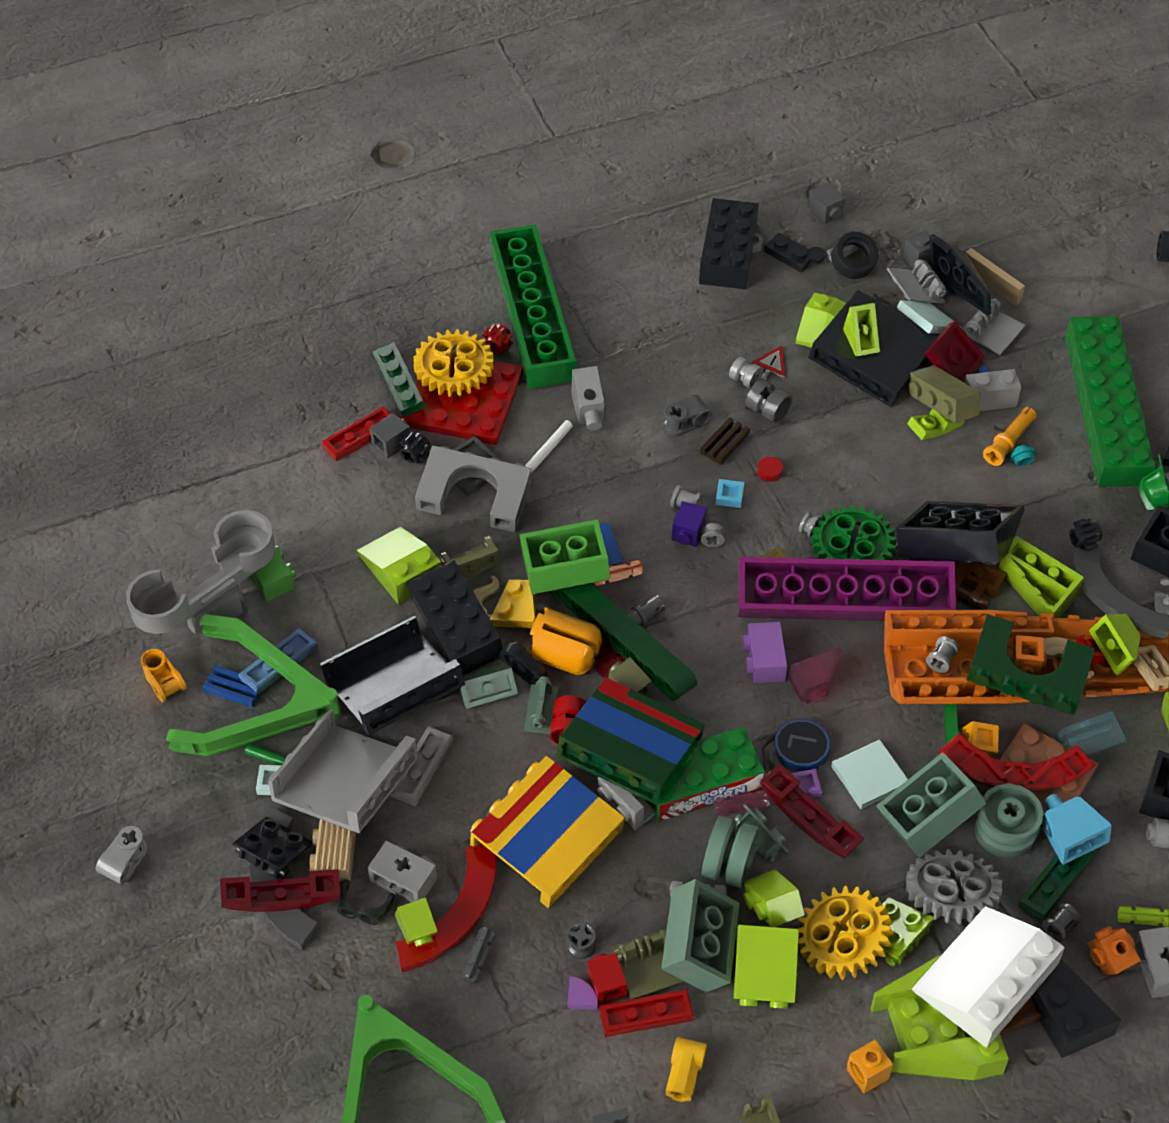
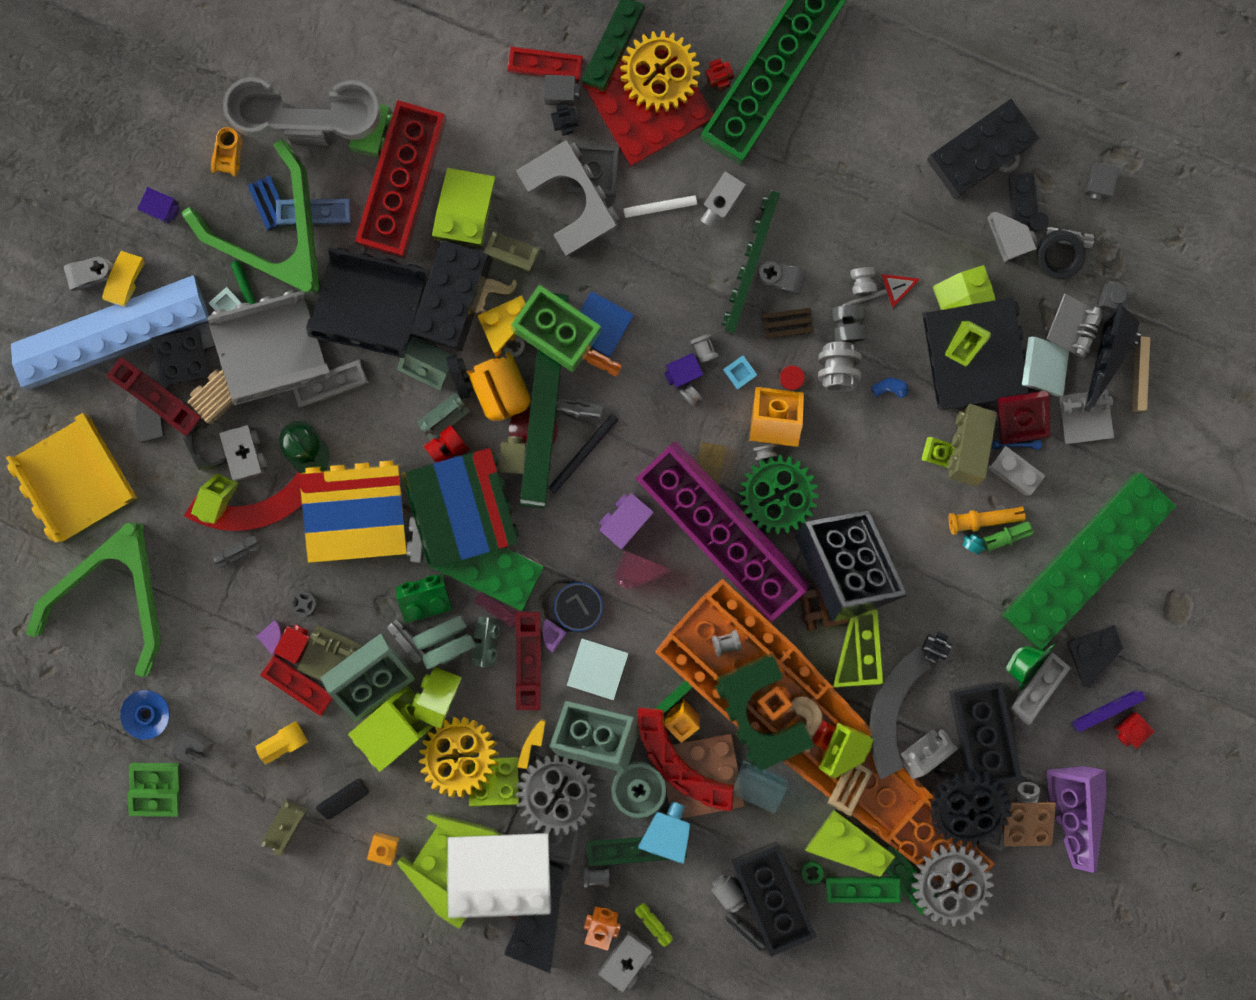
camera: 45 degrees right, 35 degrees up
none -> yellow panel [6,413,138,543]
none -> light blue slope [11,275,210,390]
none -> yellow slope [102,251,145,307]
none -> dark purple brick [137,187,180,225]
none -> dark green piece [279,421,330,473]
none -> black slope [316,778,369,820]
none -> red brick [355,100,447,259]
none -> green bracket [396,574,452,623]
none -> yellow slope [517,719,546,769]
none -> black bar [548,413,619,494]
none -> dark green plate [722,190,780,335]
none -> light orange slope [750,387,804,447]
none -> light grey piece [818,342,862,392]
none -> blue arm [871,377,909,398]
none -> bright green axle [983,522,1033,552]
none -> light grey slope [987,212,1037,263]

